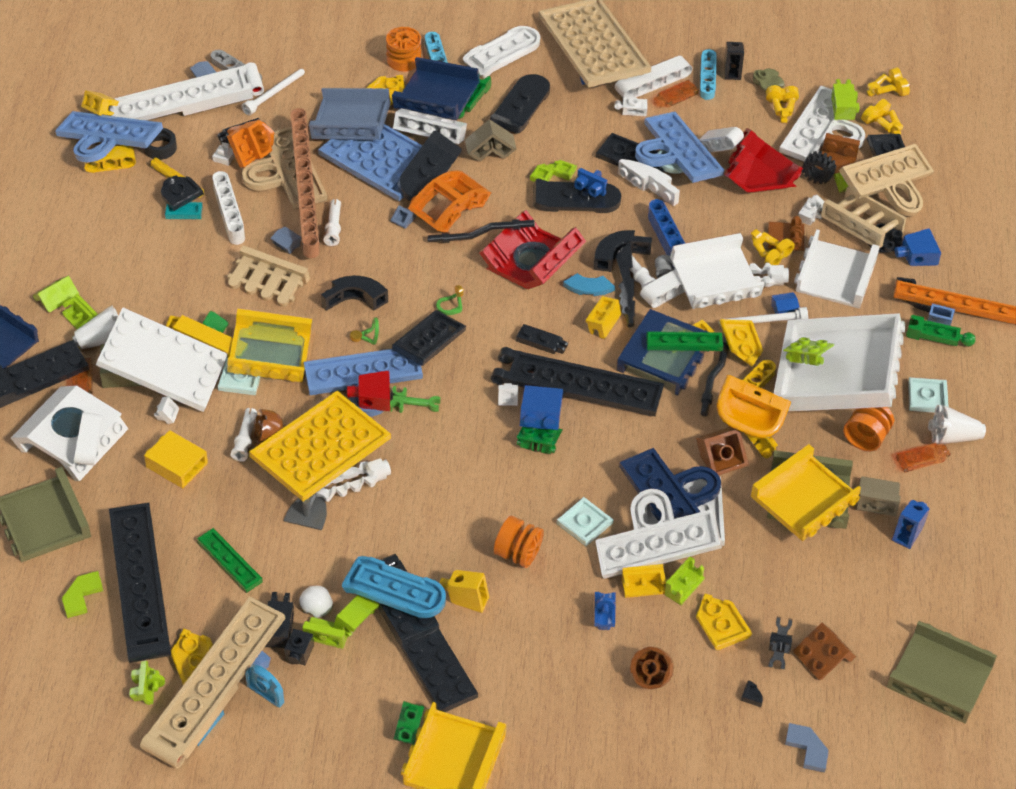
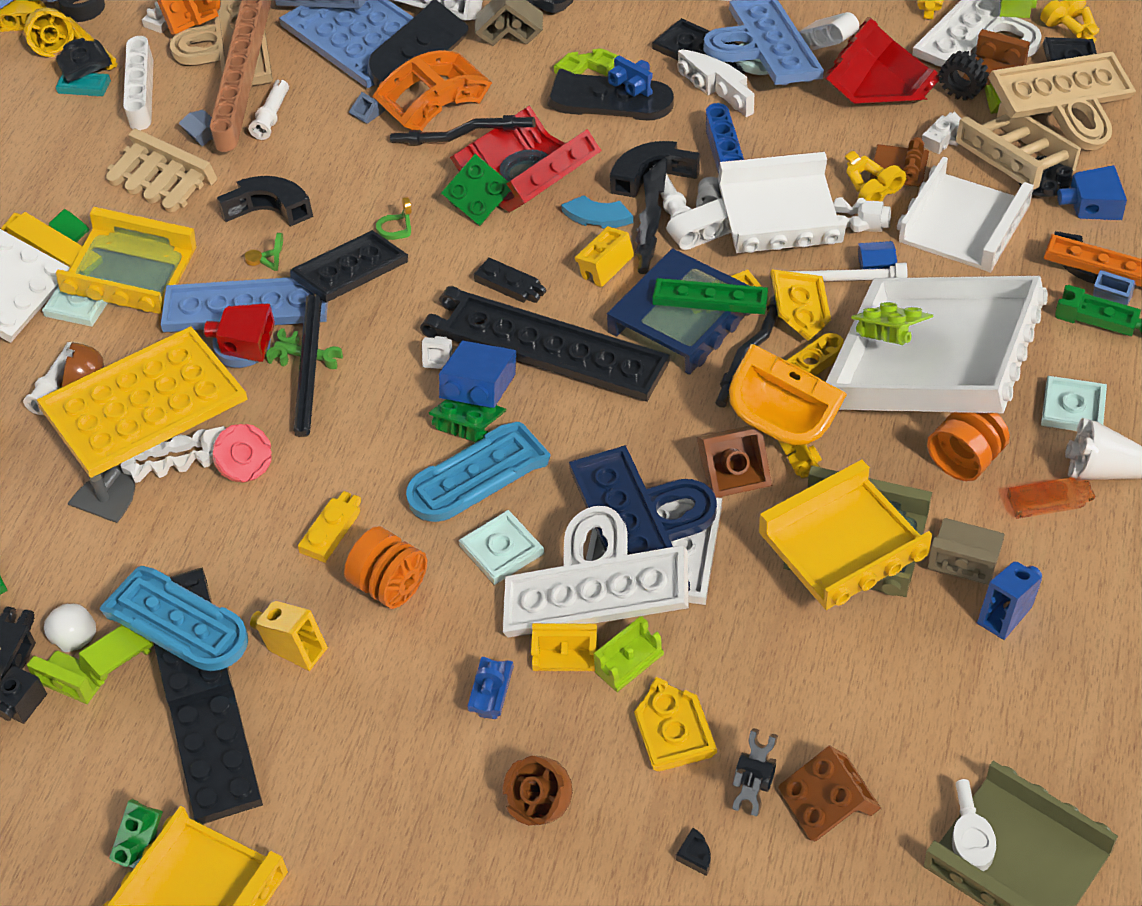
camera: 15 degrees right, 0 degrees up
none -> yellow cylinder [24,7,74,57]
none -> coral tile [212,424,272,483]
none -> black axle [293,294,322,437]
none -> yellow hinge [298,491,361,563]
none -> dark azure piece [406,422,551,522]
none -> green hinge [441,154,511,226]
none -> white piece [952,779,996,872]

